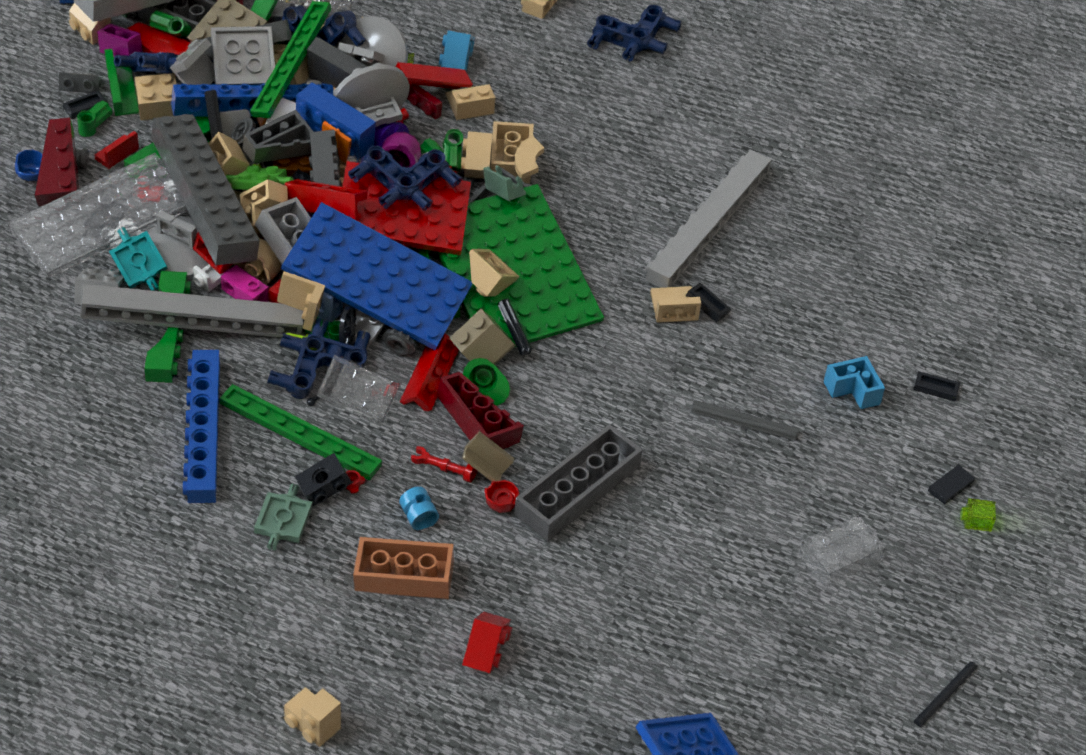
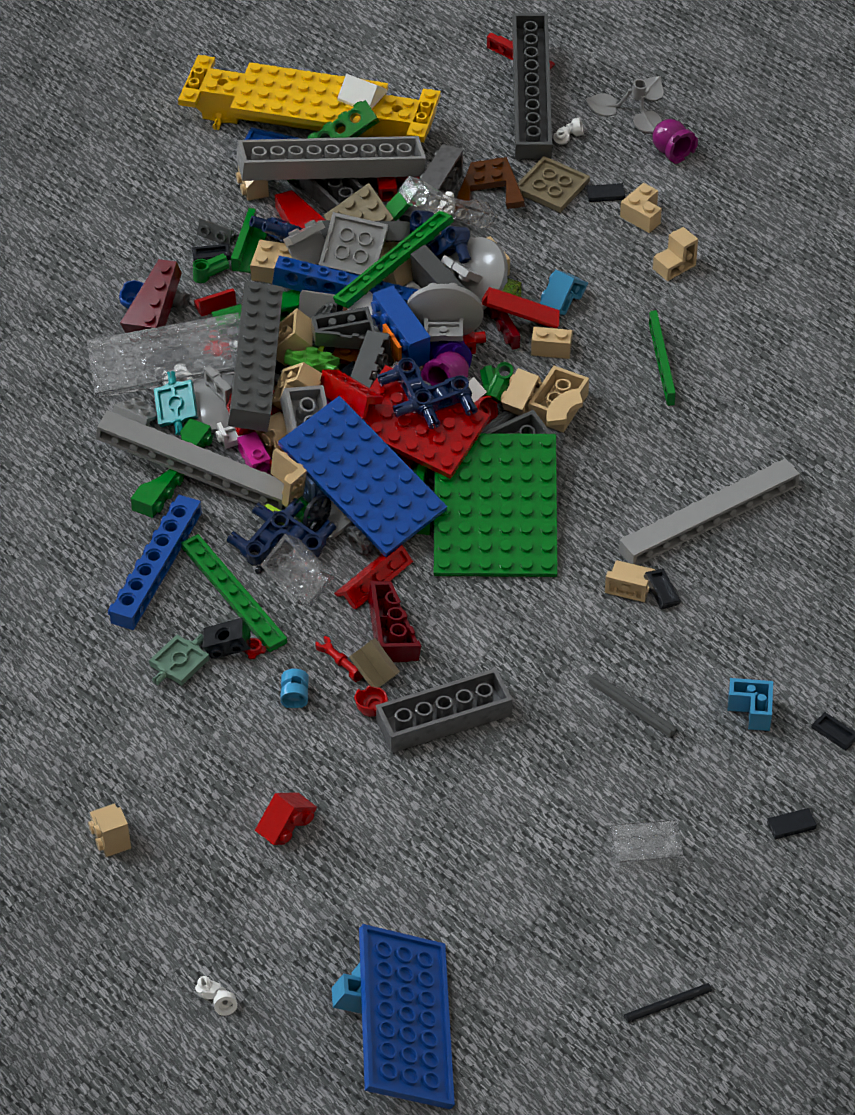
camera: 30 degrees right, 0 degrees up
magenta brick [97,24,142,57] -> none
green piece [150,10,191,39] -> none
black axle [204,90,223,140] -> none
nougat brick [353,537,454,599] -> none
dark tan slope [450,309,516,365] -> none
green piece [463,358,510,406] -> none
tan slope [469,249,519,297] -> none
sand green hinge [483,165,526,201] -> none
black axle [498,299,532,356] -> none
dark blue pin [587,5,682,61] -> none
clear neon green brick [960,498,996,532] -> none
none -> green tile [649,310,676,406]

